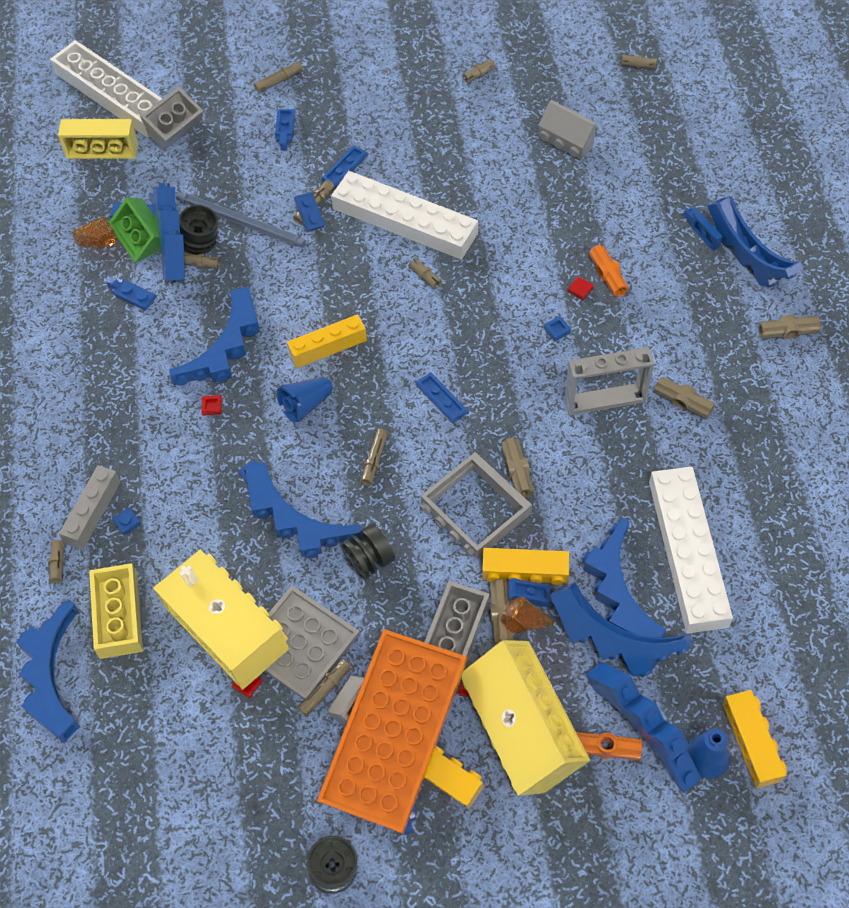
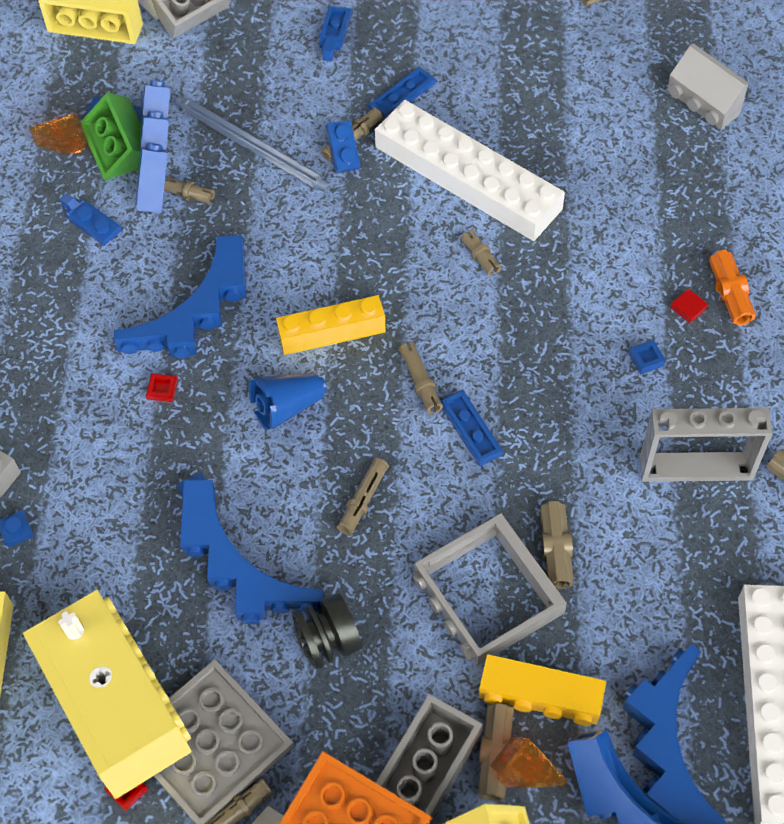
camera: 10 degrees right, 0 degrees up
pearl dark grey wheel [179,205,219,255] -> none
blue plate [507,578,552,608] -> none
none -> dark tan pin [399,341,443,414]

